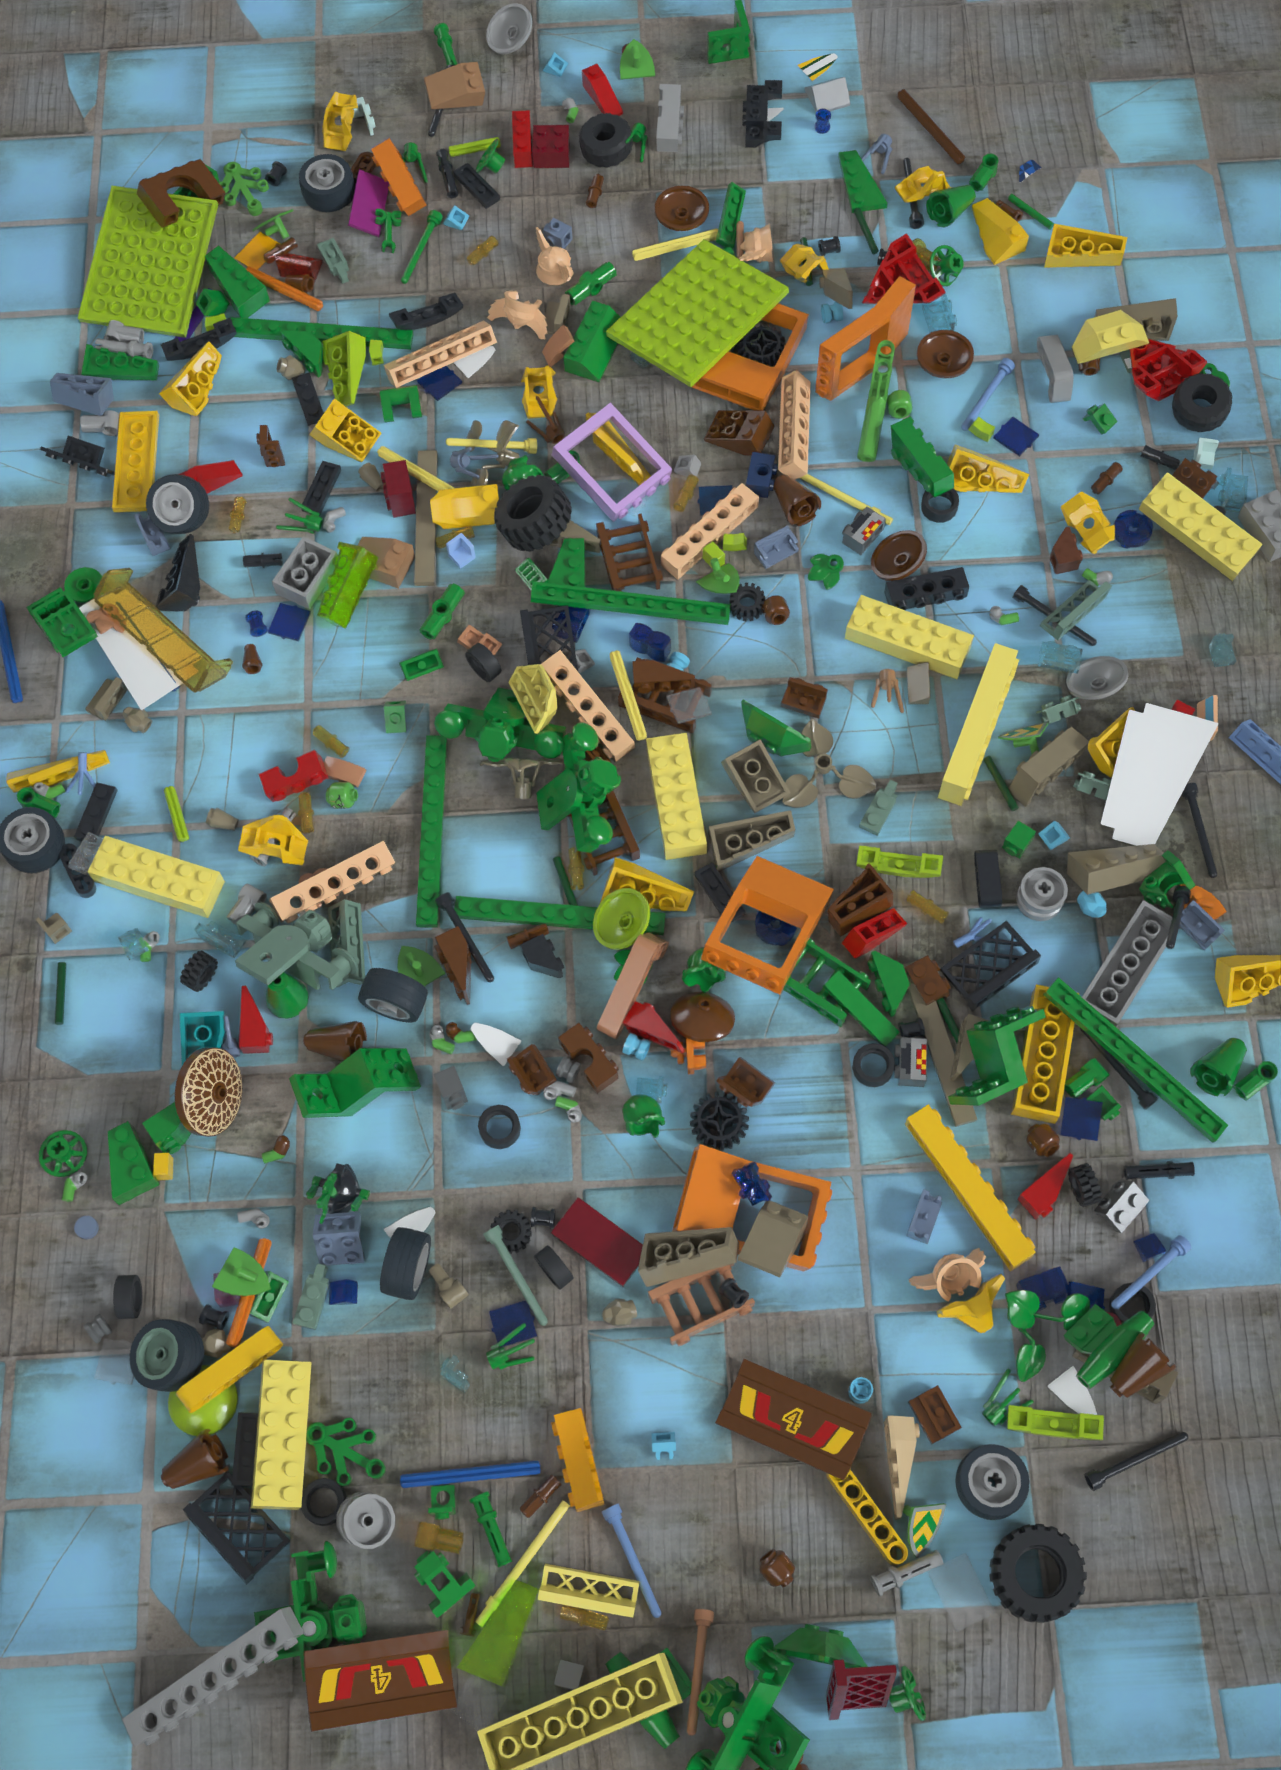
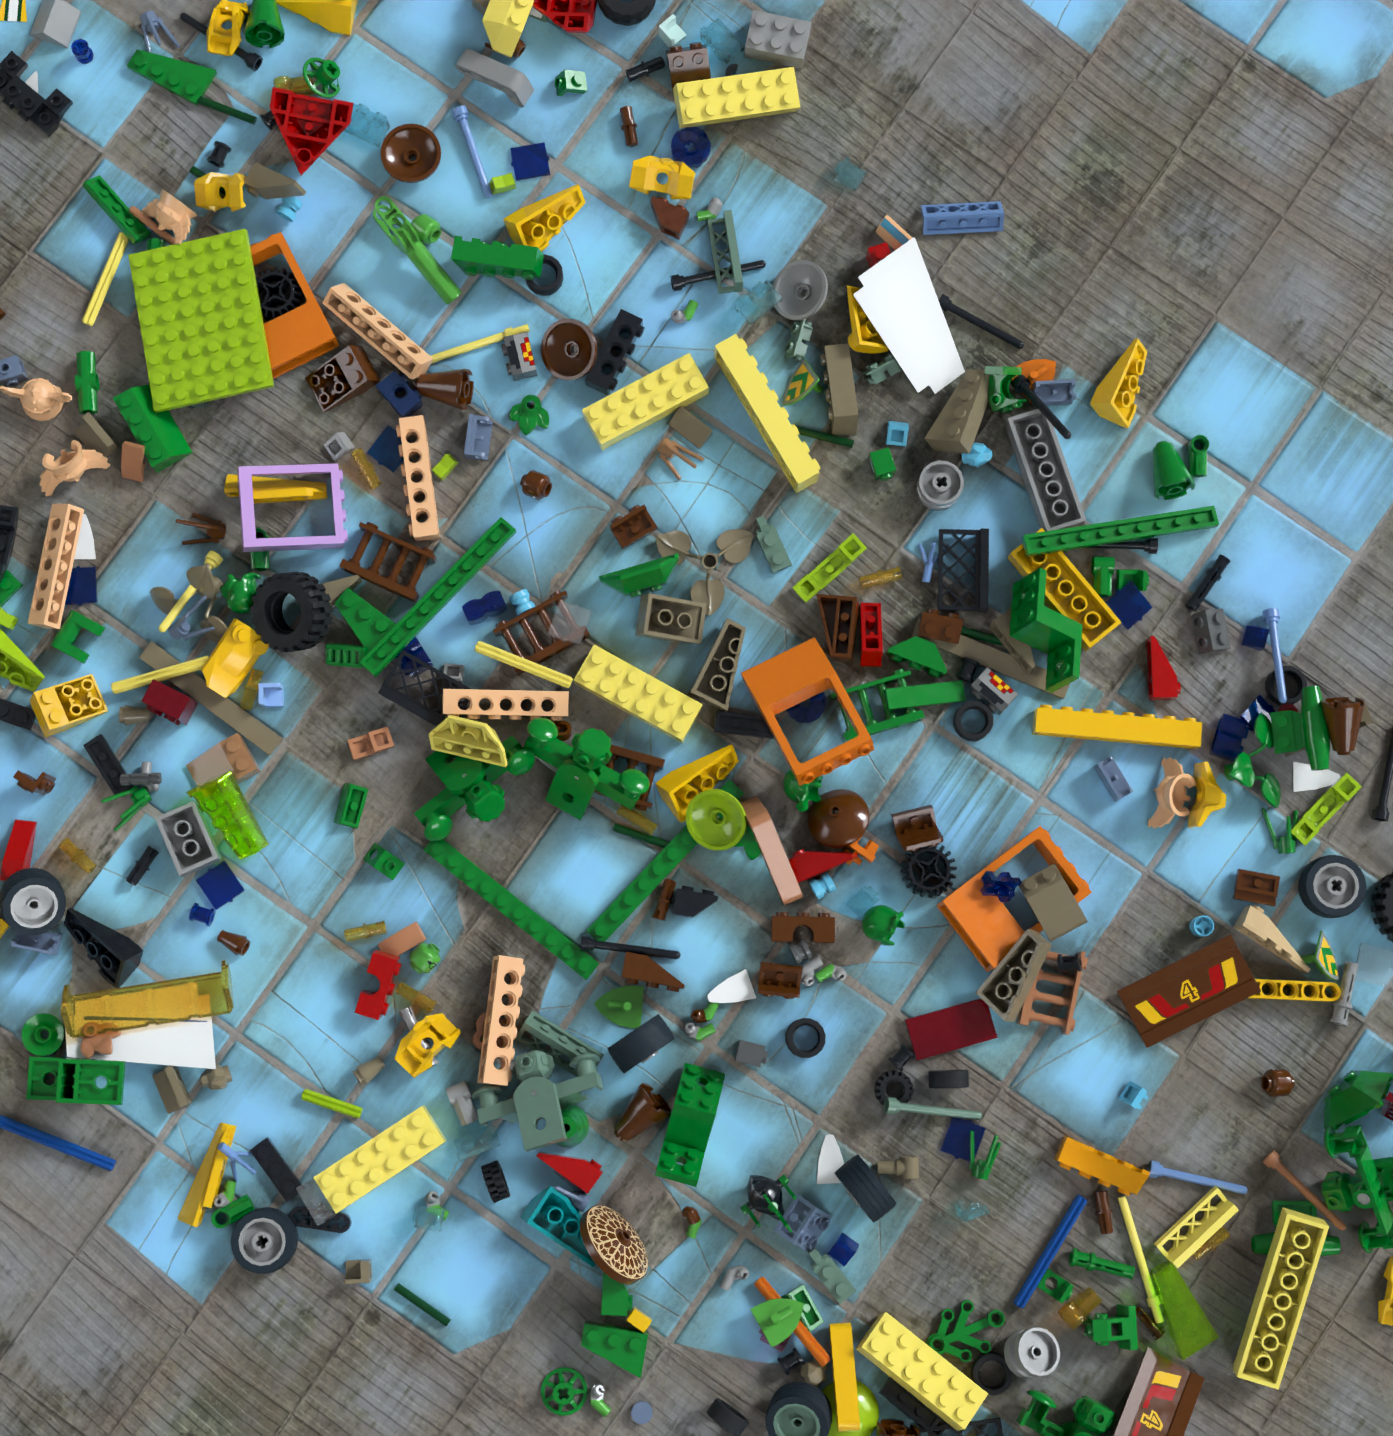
camera: 60 degrees left, 15 degrees up
green piece [419,583,465,640] -> none
black tyre [465,643,502,682] -> none
dark tan plant [480,757,564,799] -> none
yellow piece [521,365,557,419] -> none
light grey slope [554,1660,584,1690] -> none
dark tan rock [602,1299,637,1326] -> none
reddish brown slope [632,660,695,694] -> none
reddish brown dish [655,186,709,231] -> none
bright green shield [696,558,740,594] -> none
lime piece [702,541,725,568] -> none
black tyre [729,583,765,621] -> none
orange window [815,276,916,401] -> none
black beam [974,850,1002,908] -> none
reddish brown head [1026,1124,1060,1157] -> none
black tyre [1068,1163,1102,1207] -> none
none -> dark grey axle [120,772,162,786]

